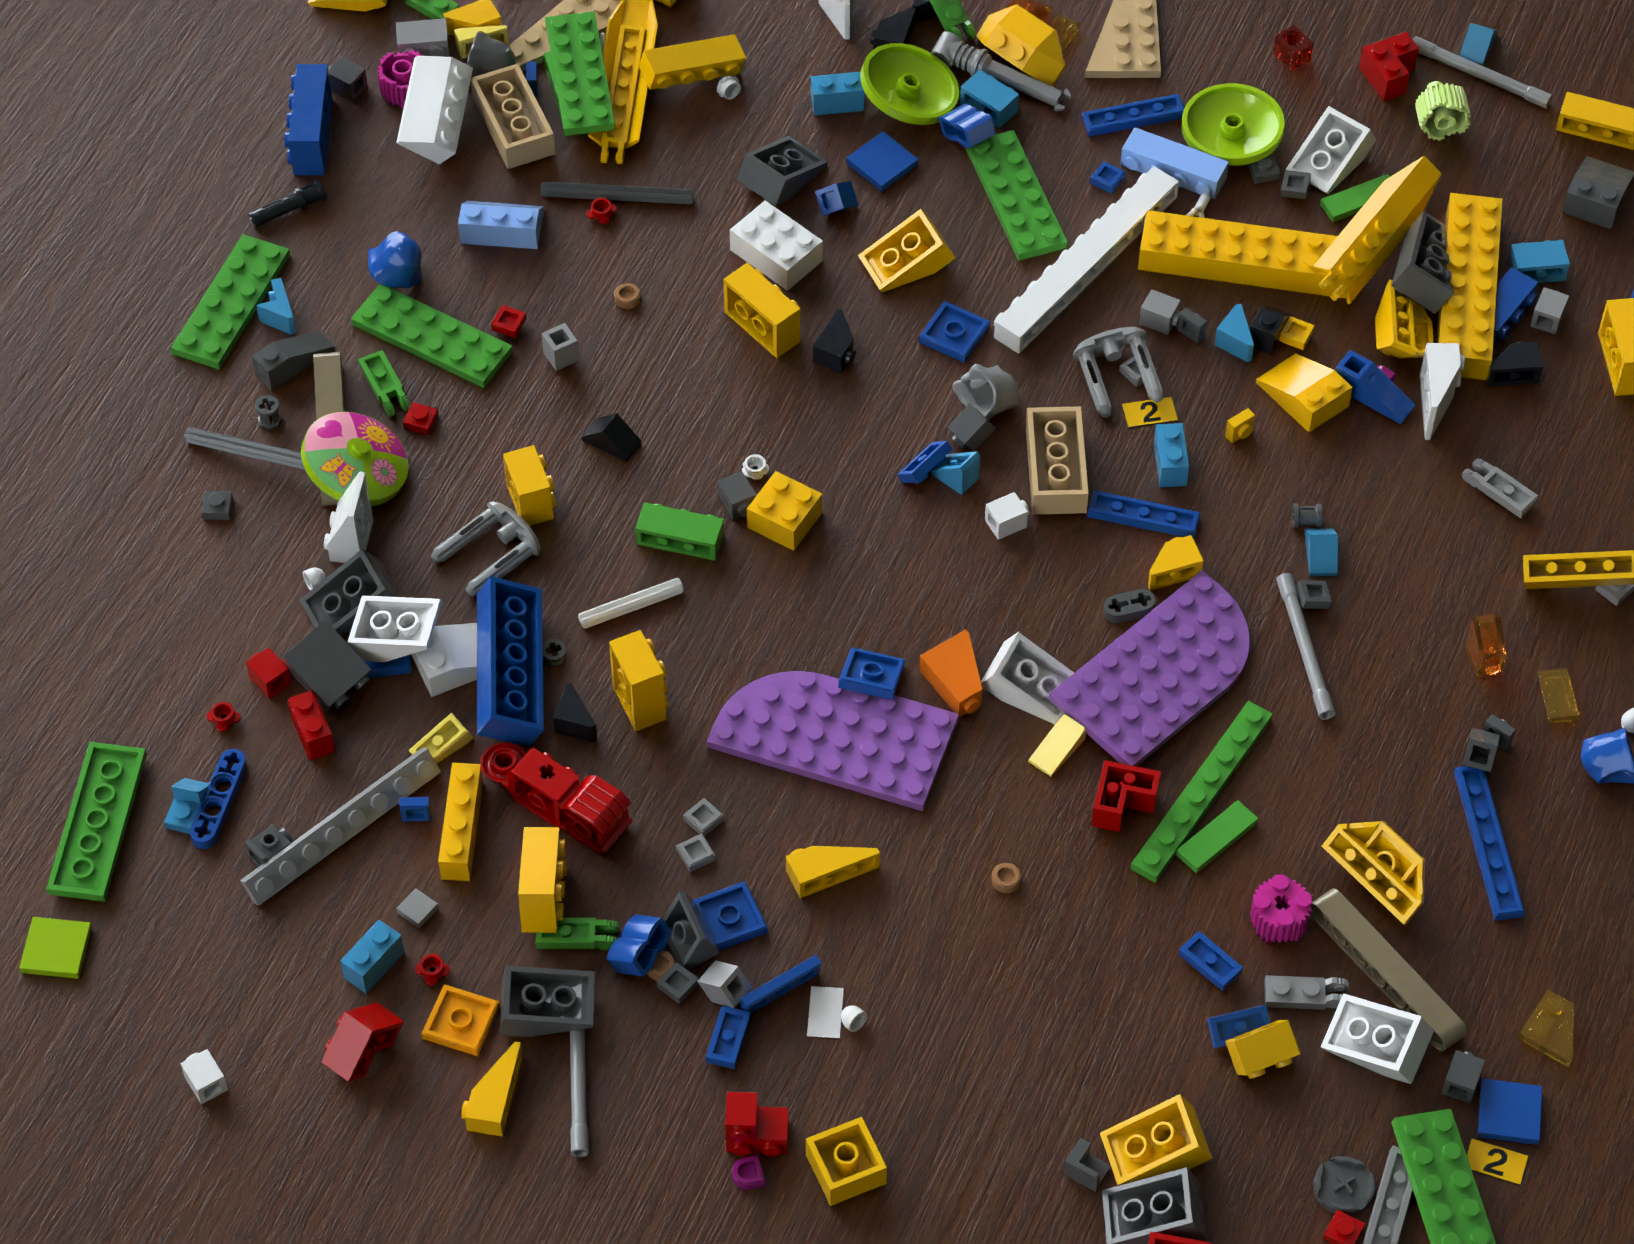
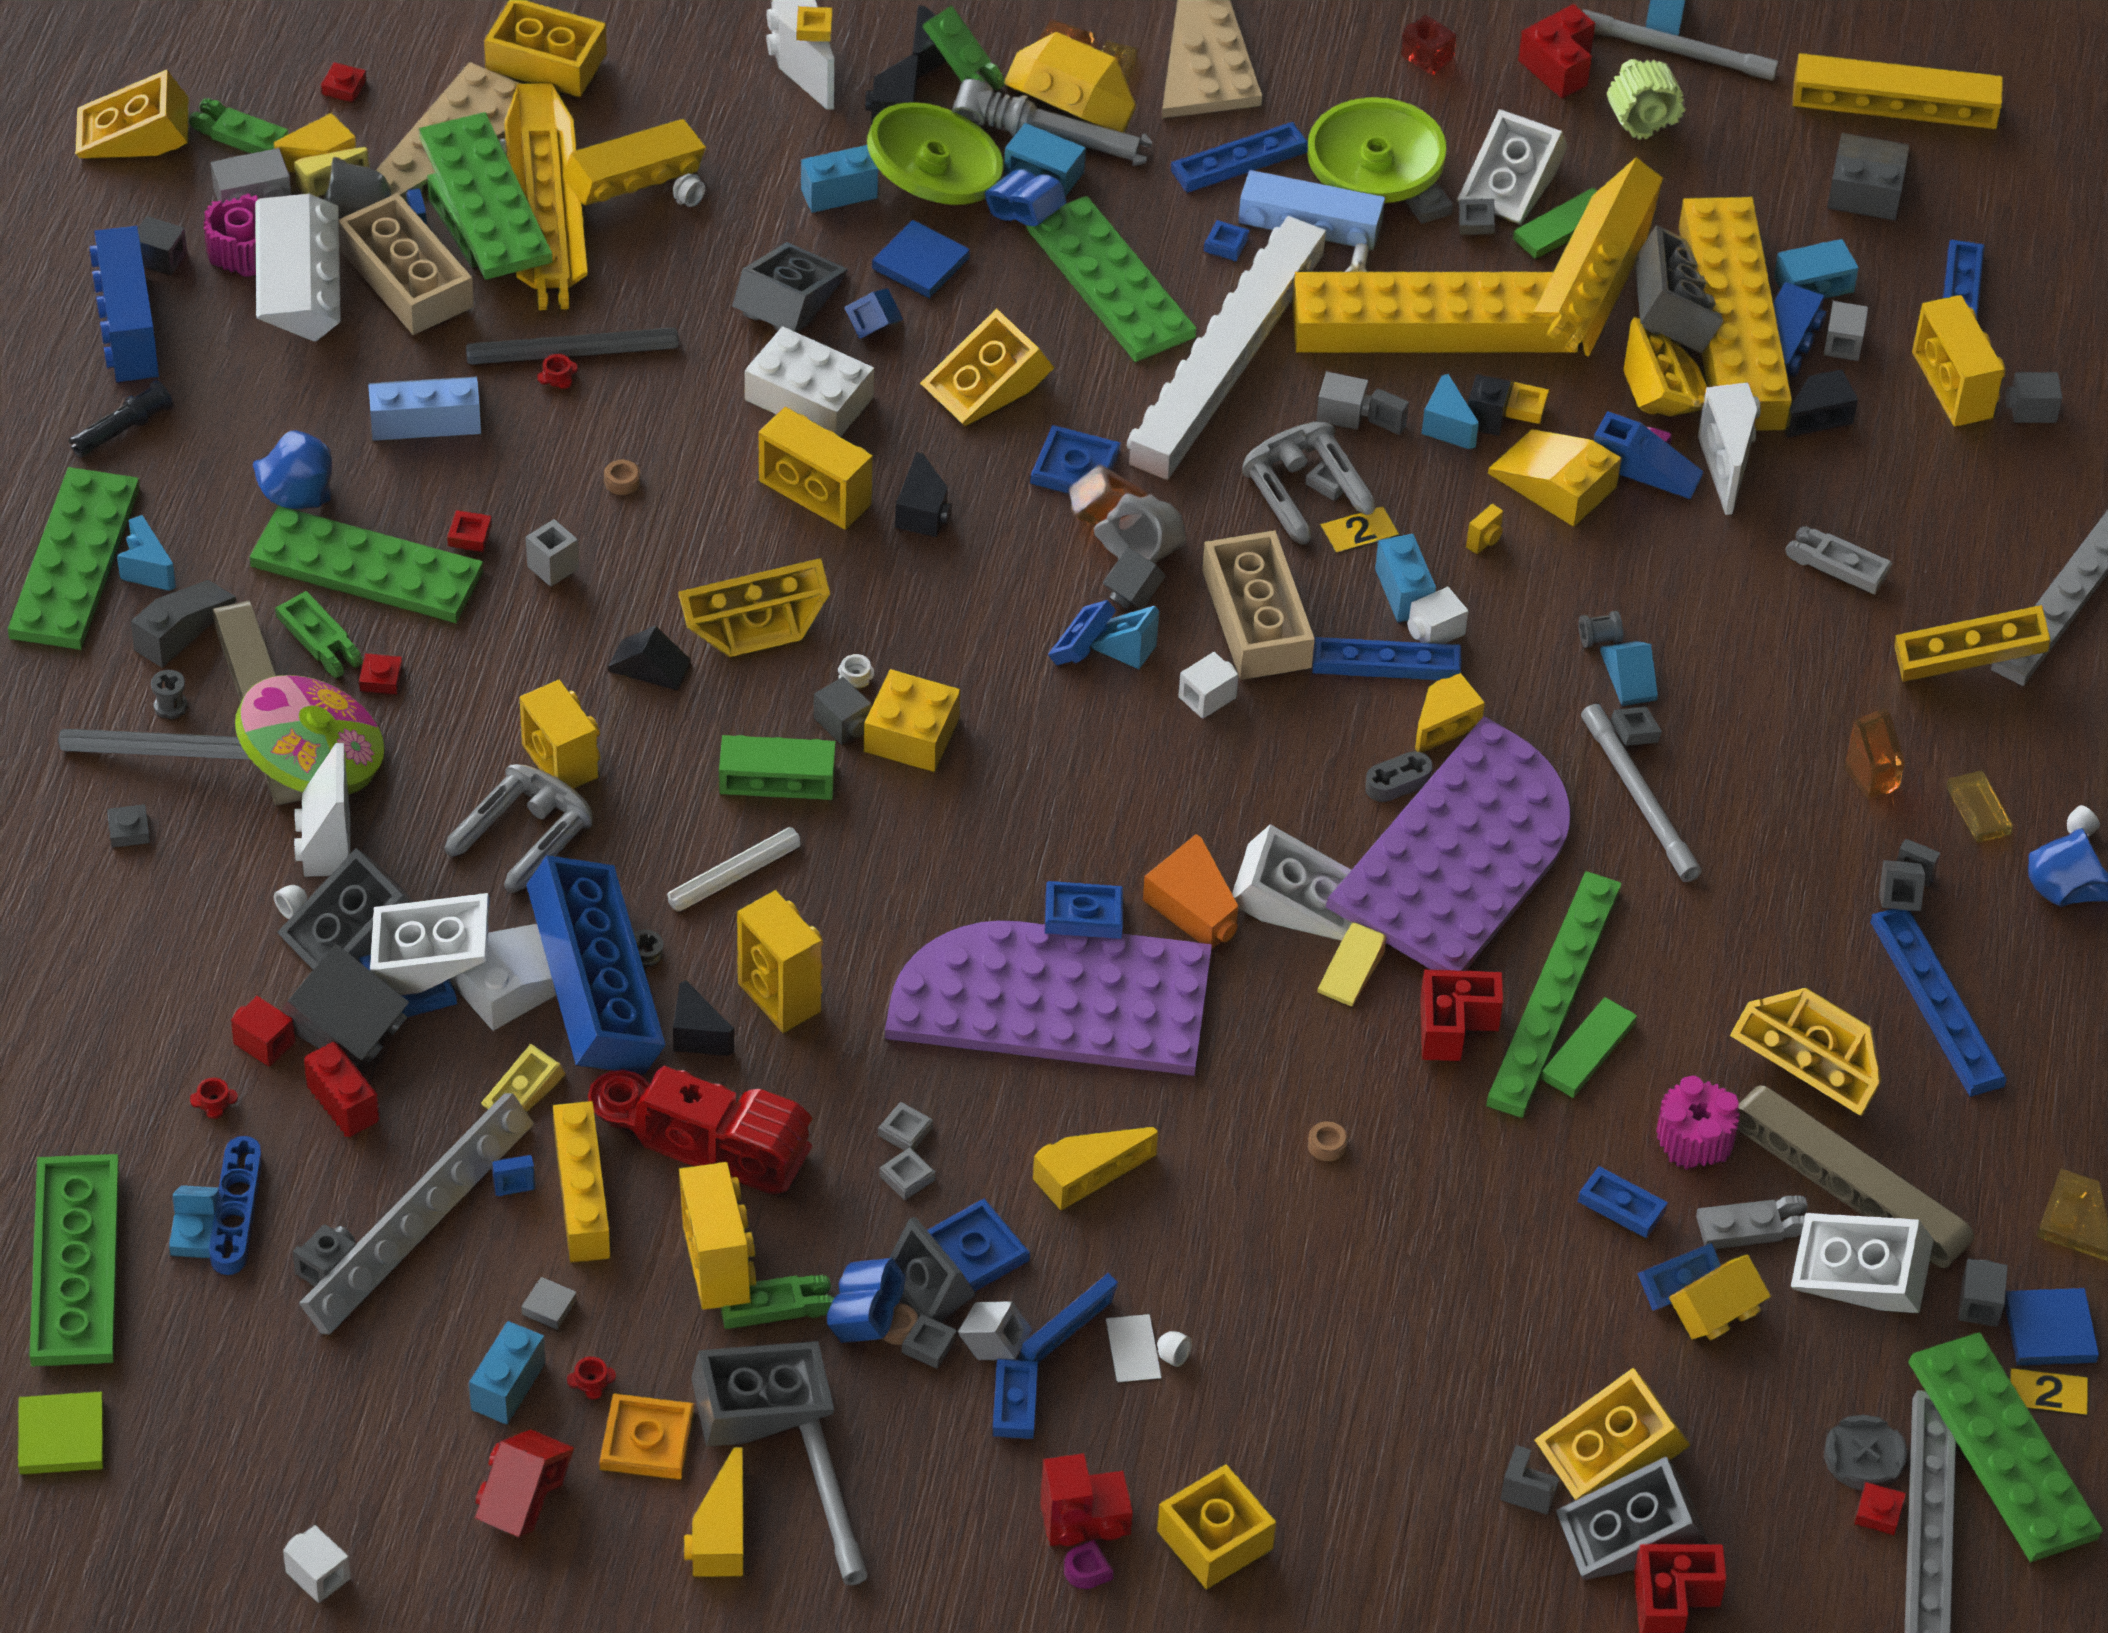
camera: 15 degrees left, 5 degrees down
none -> yellow wedge [678,558,830,658]
none -> clear orange slope [1068,464,1148,526]
none -> white brick [1408,587,1468,644]

